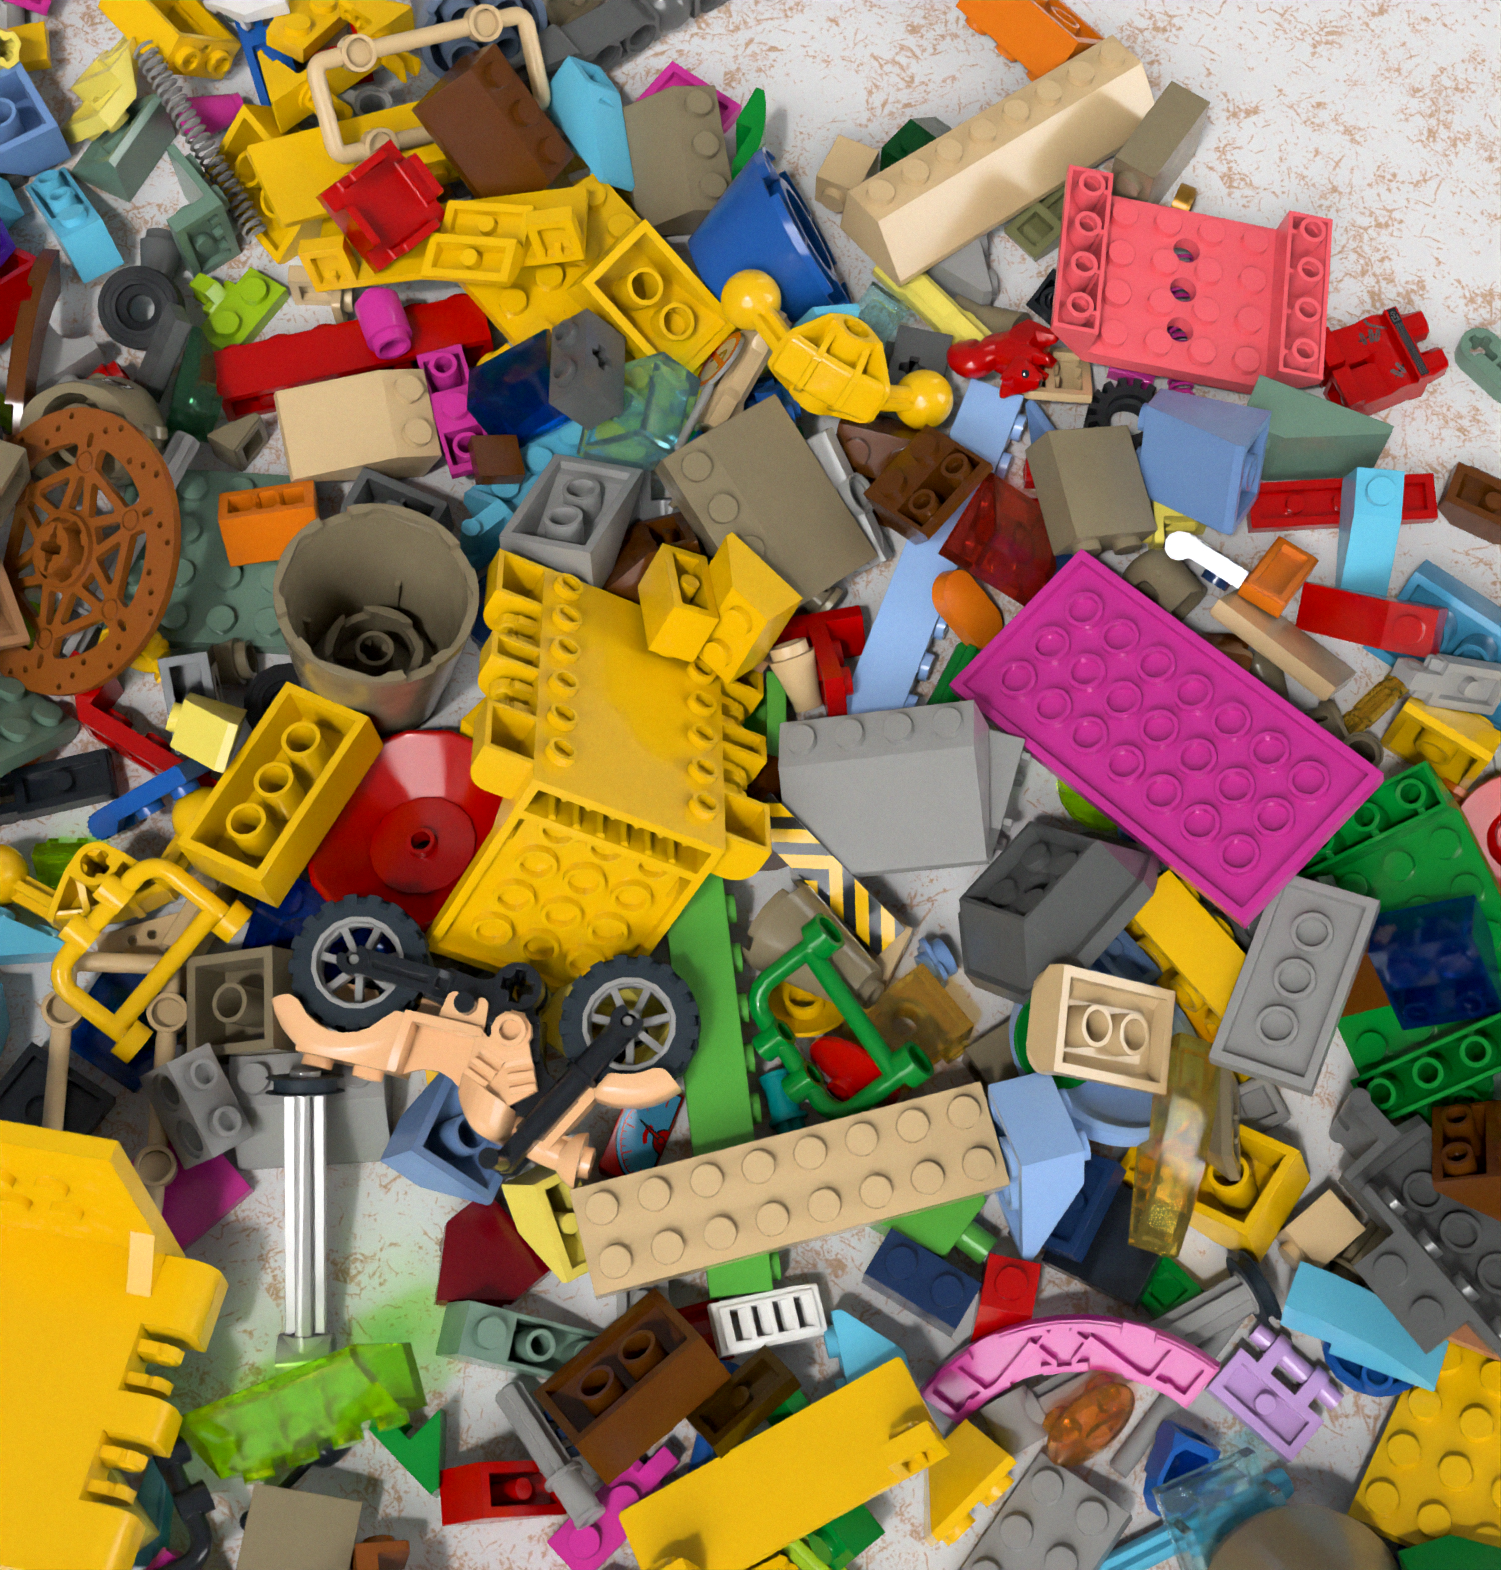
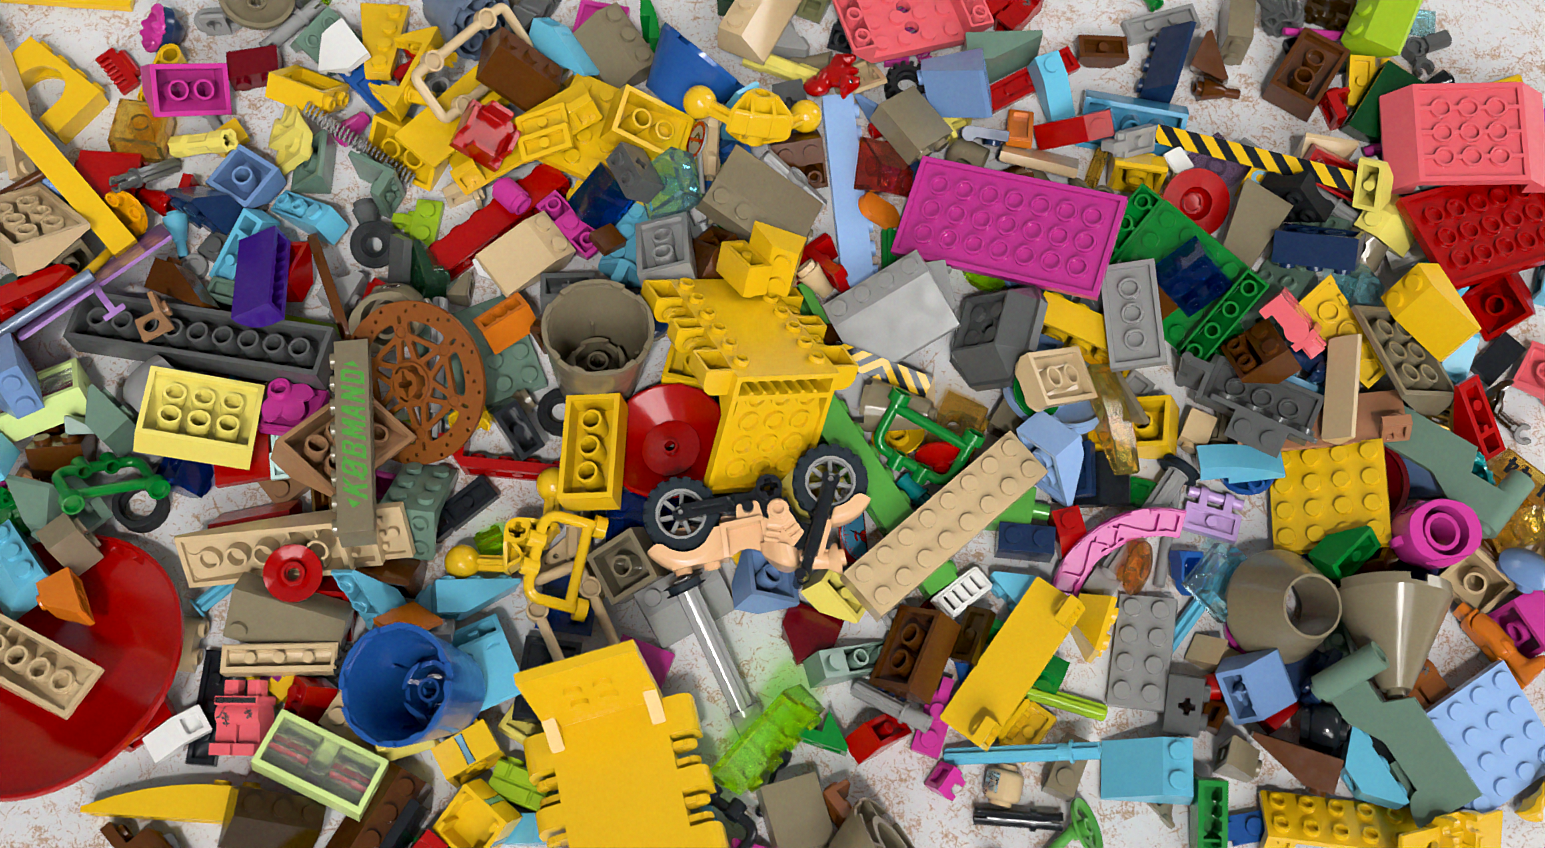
camera: 25 degrees left, 0 degrees up
blue hinge [87,758,212,841] -> none
light grey brick [139,1042,255,1170] -> none
light yellow slope [165,692,247,773] -> none
tan brick [815,135,879,212] -> none
clear light blue tile [857,281,910,346] -> none
reddish brown slope [863,424,994,545] -> none
medium blue plate [914,937,958,990] -> none

